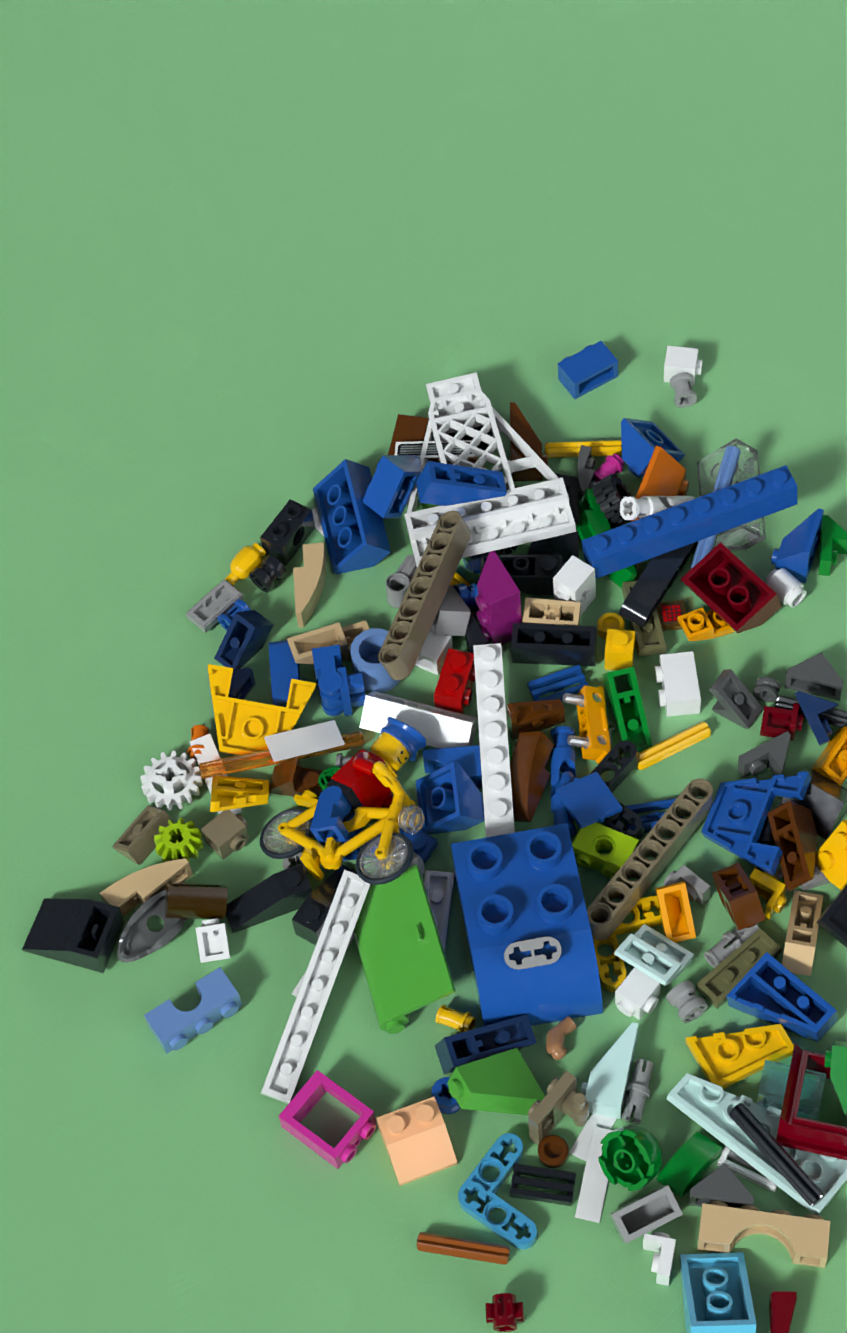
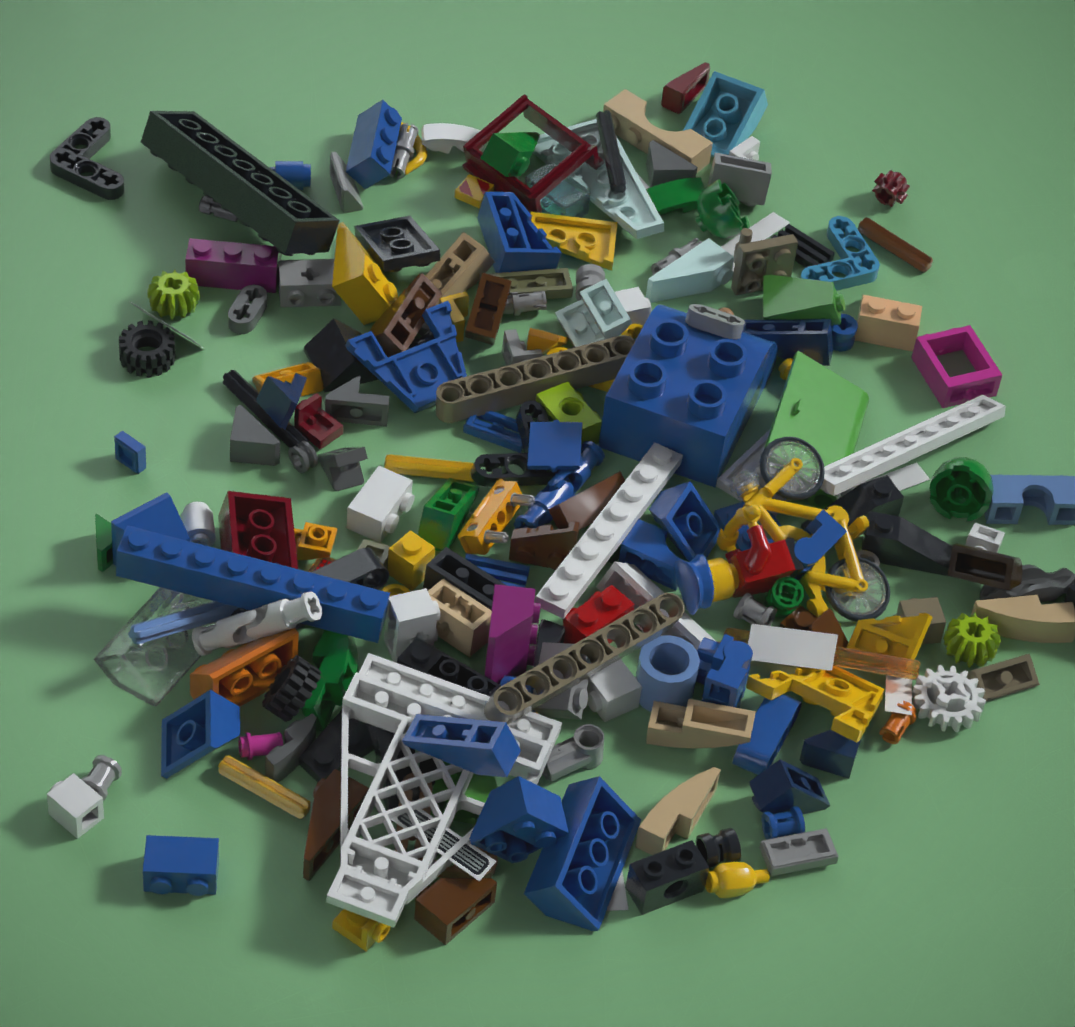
camera: 160 degrees left, 10 degrees down
none -> green cylinder [929,457,994,521]

